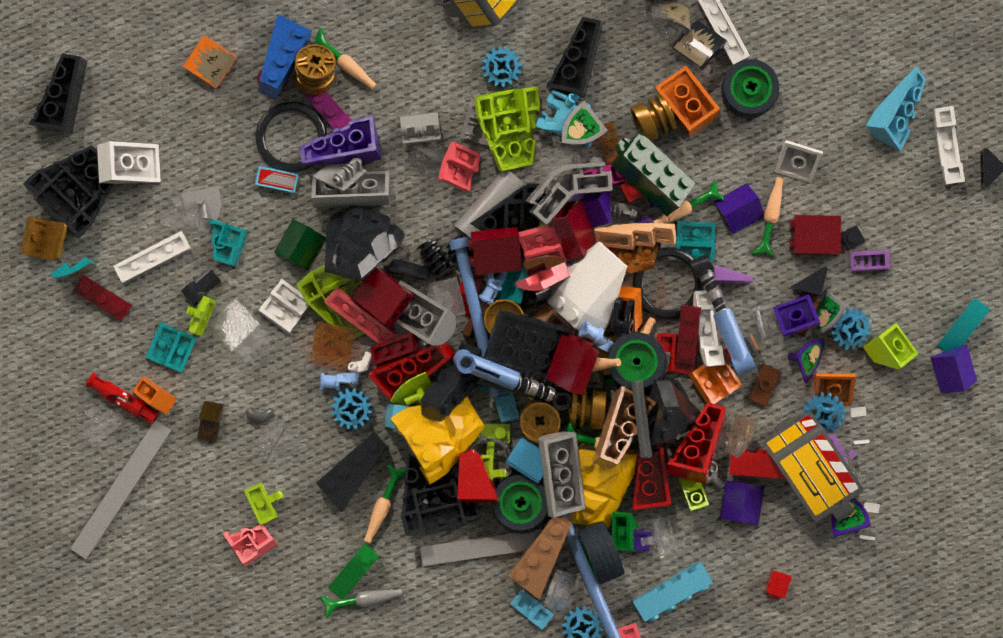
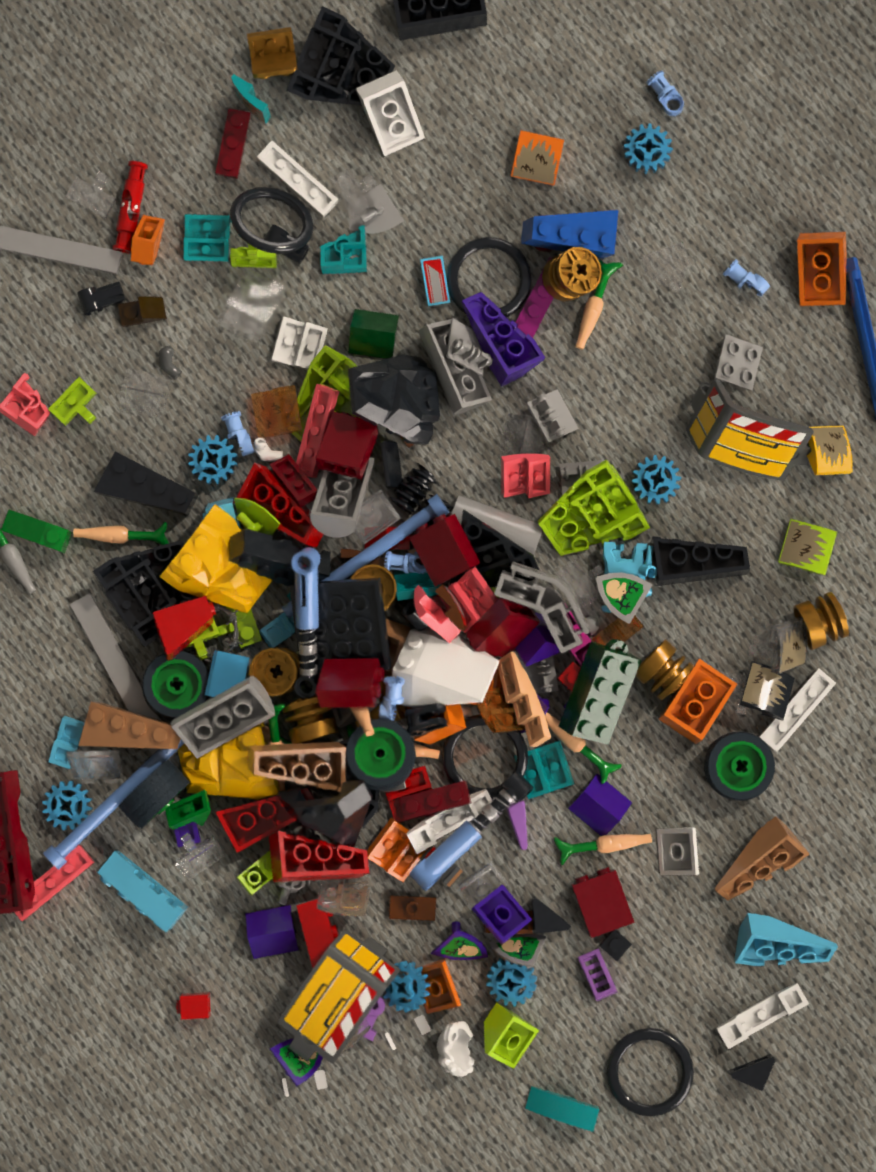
camera: 65 degrees right, 0 degrees up
dark grey axle [631,380,652,458] -> none
dark purple slope [930,344,977,393] -> none
none -> black piece [77,282,126,315]
none -> black wedge [230,187,314,254]
none -> white hair [437,1021,474,1077]
none -> black wedge [606,1028,694,1117]
none -> medium nougat wedge [715,816,810,901]

